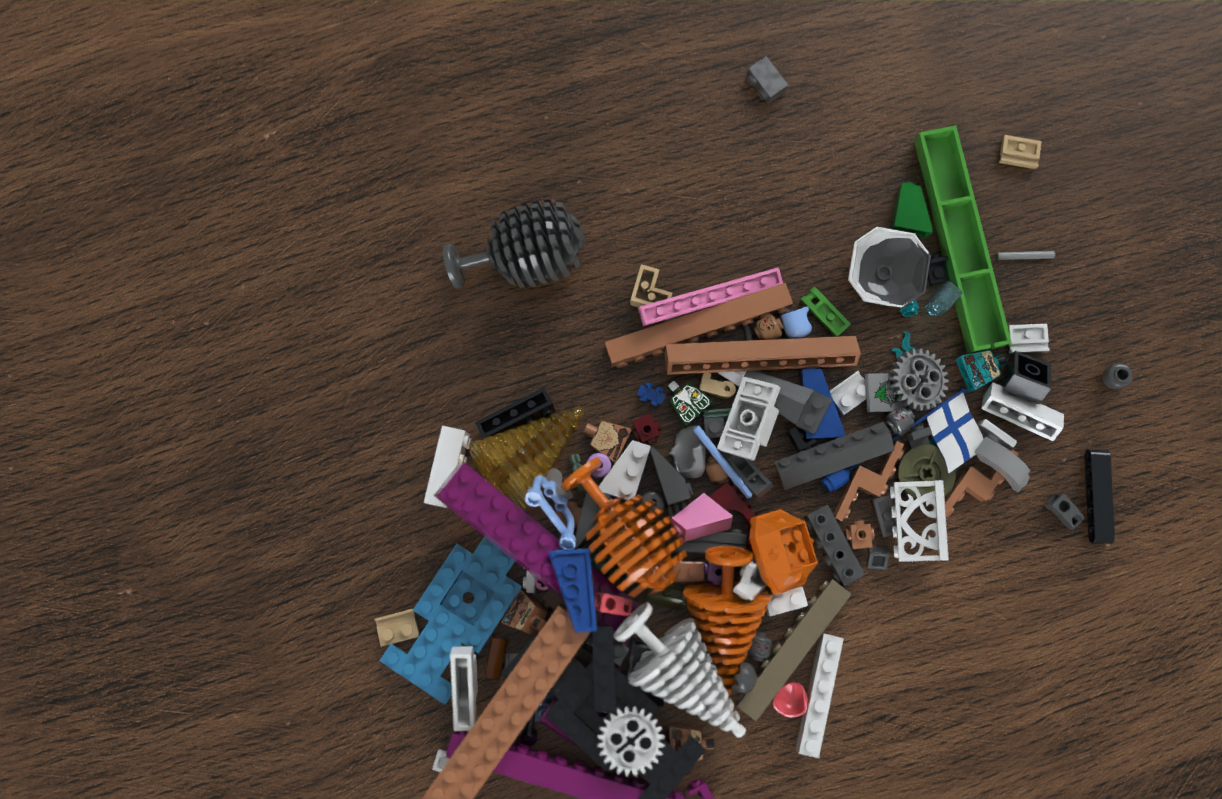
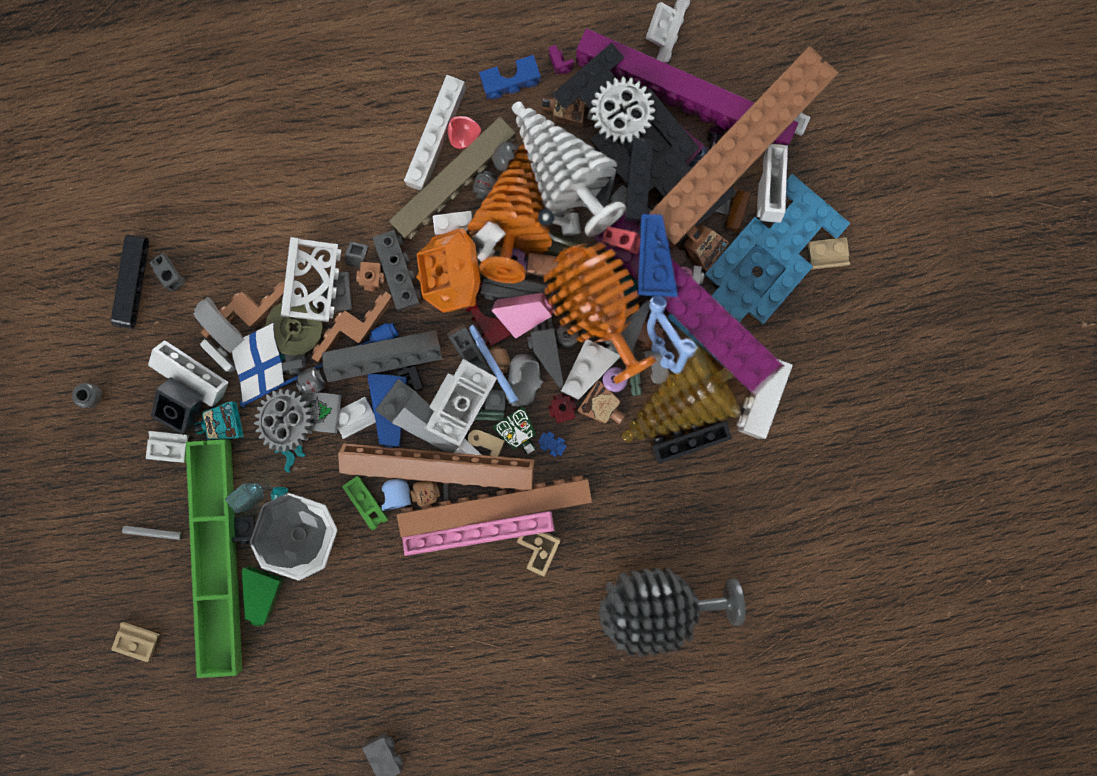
camera: 170 degrees left, 5 degrees up
none -> blue arch [479,55,541,100]
none -> white piece [538,209,581,236]

